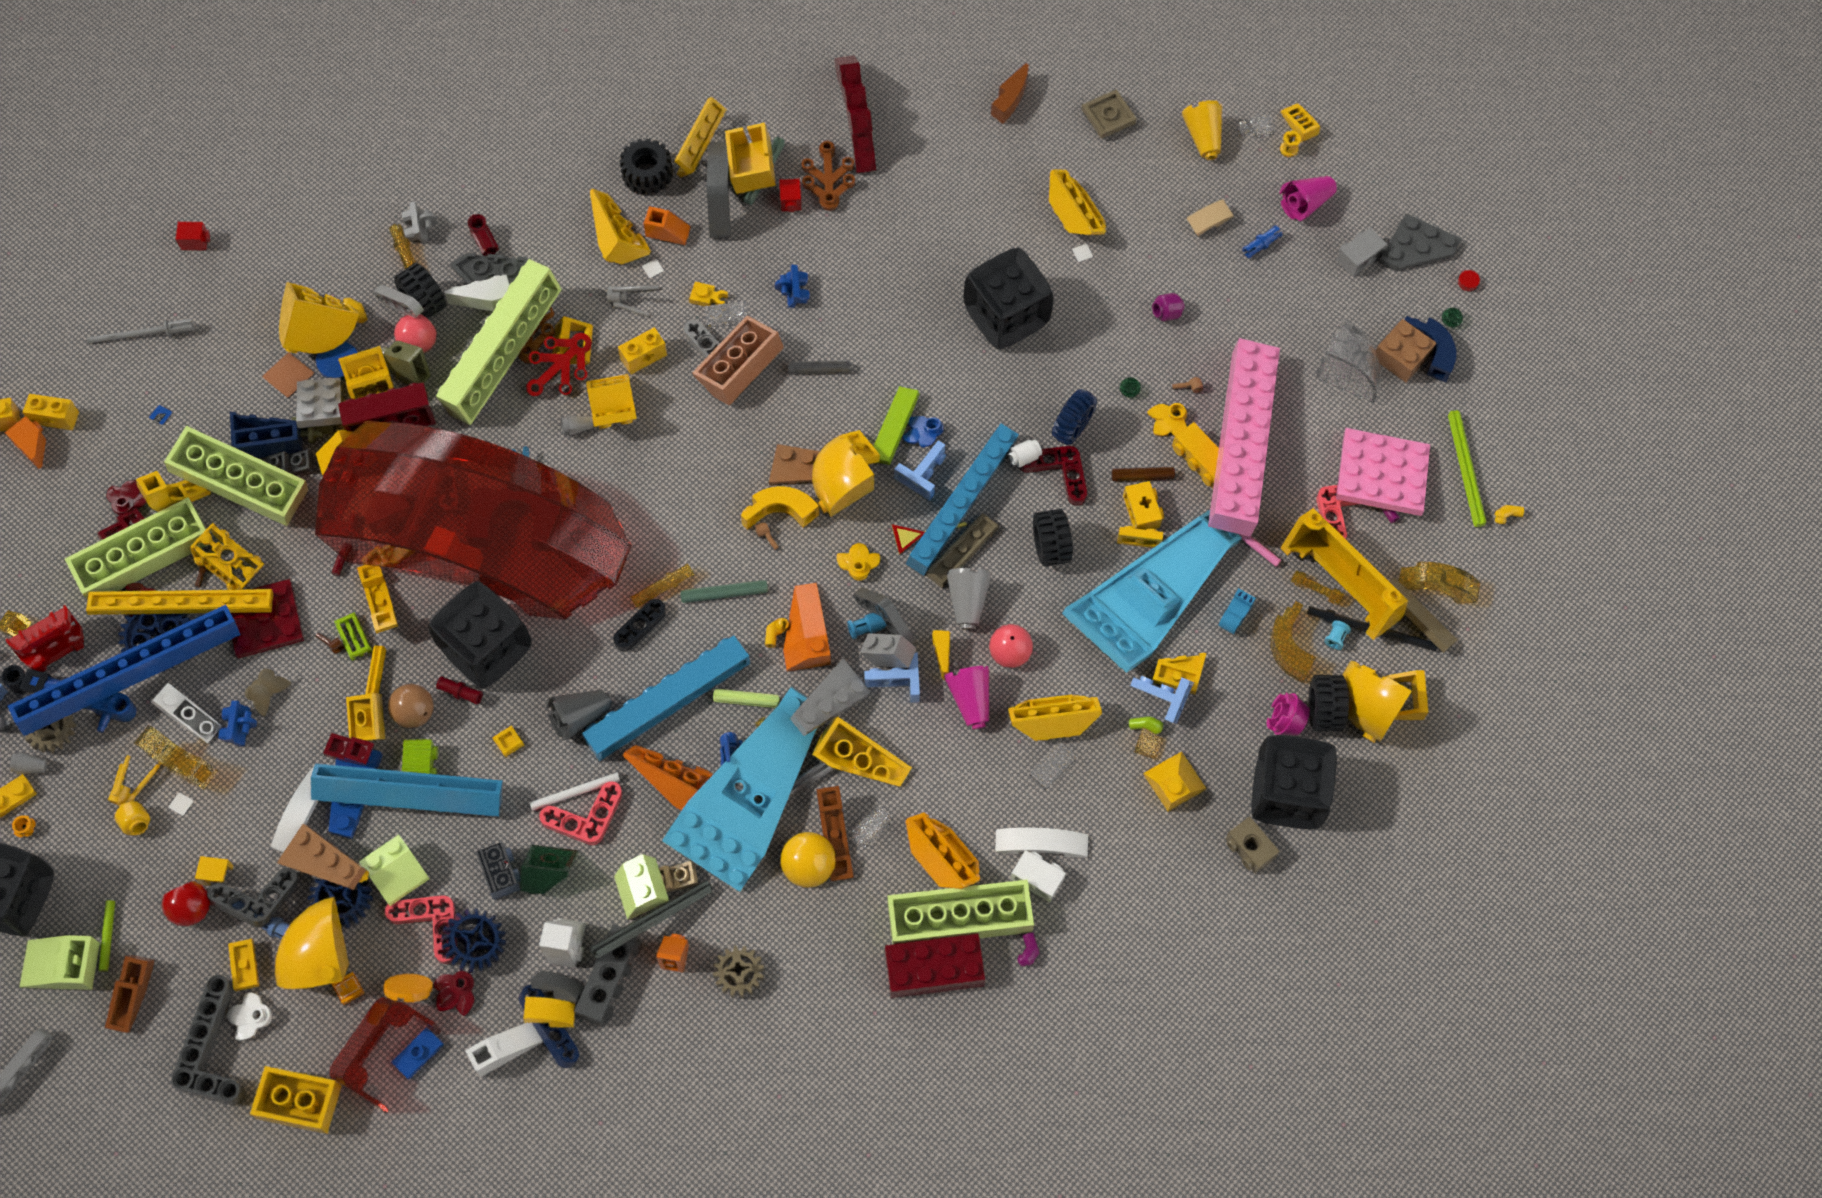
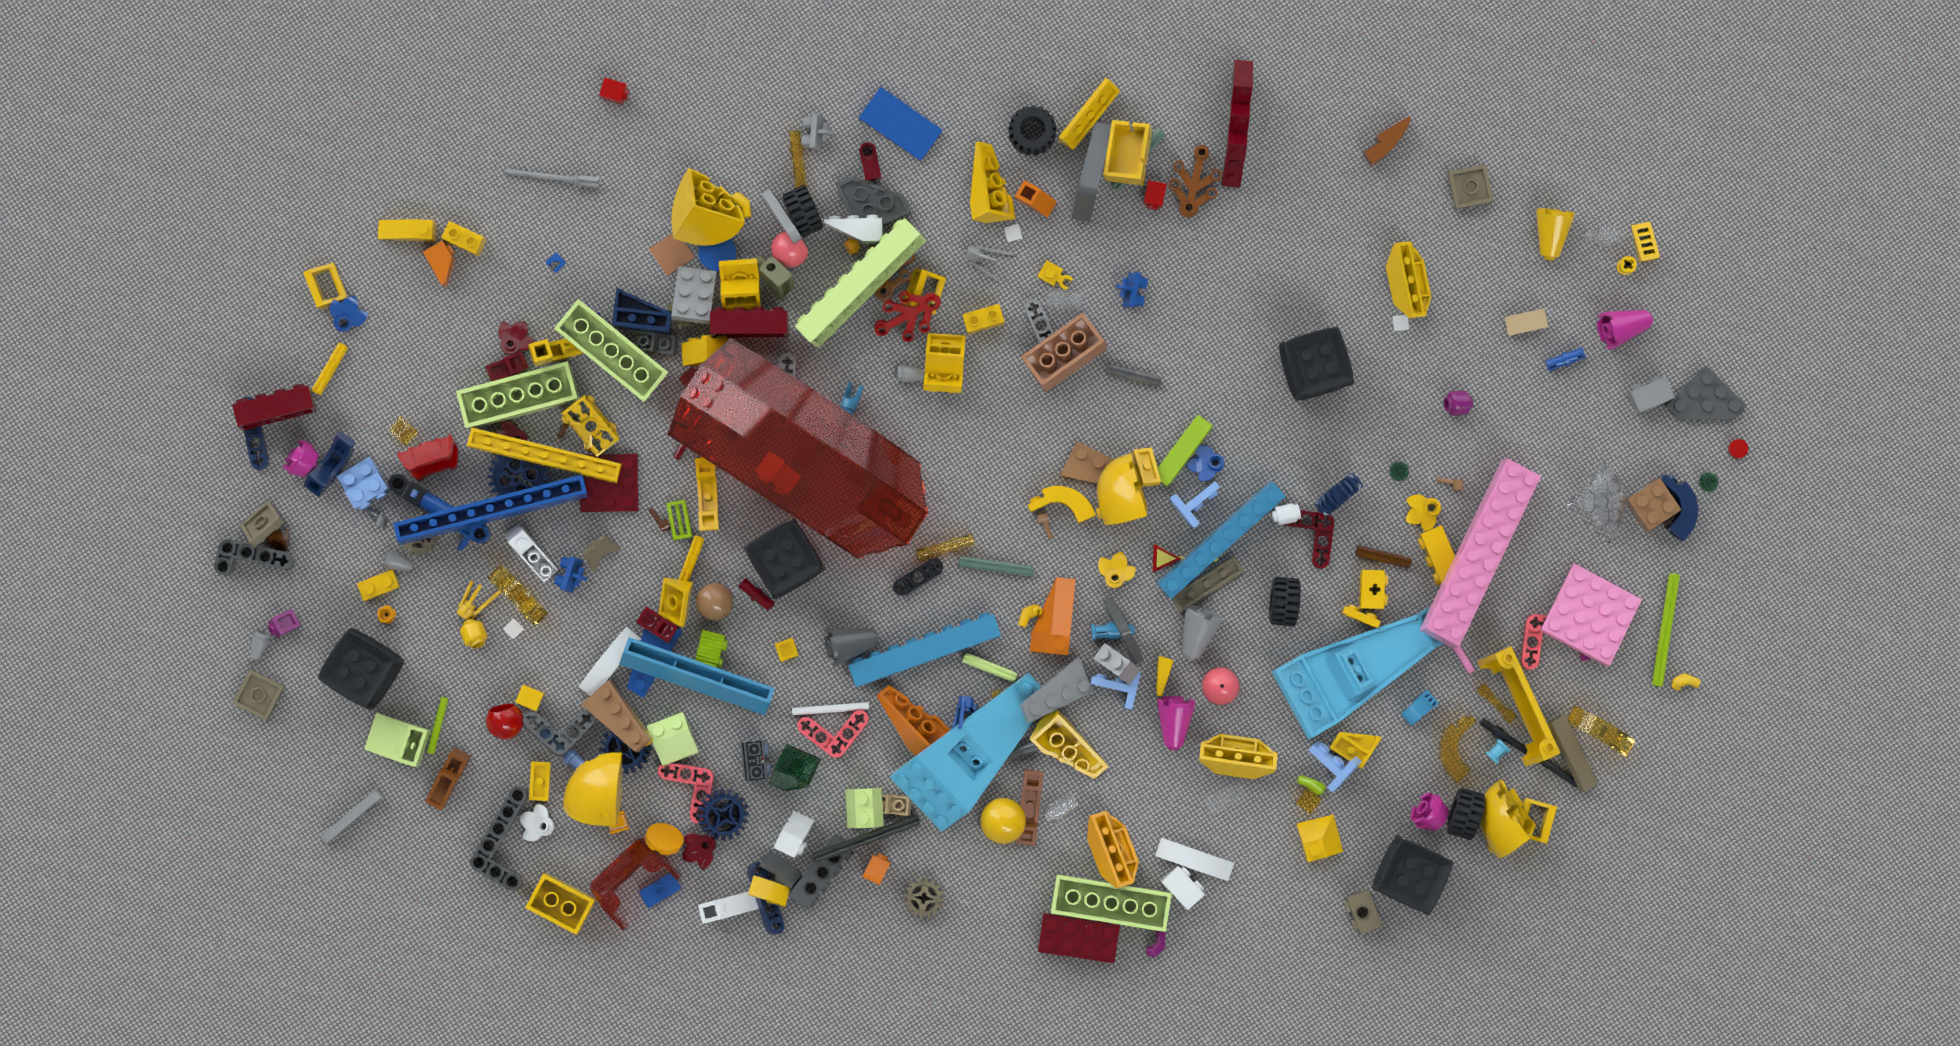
camera: 20 degrees right, 20 degrees up
none -> light orange plate [844,237,860,255]
none -> blue tile [859,87,943,162]

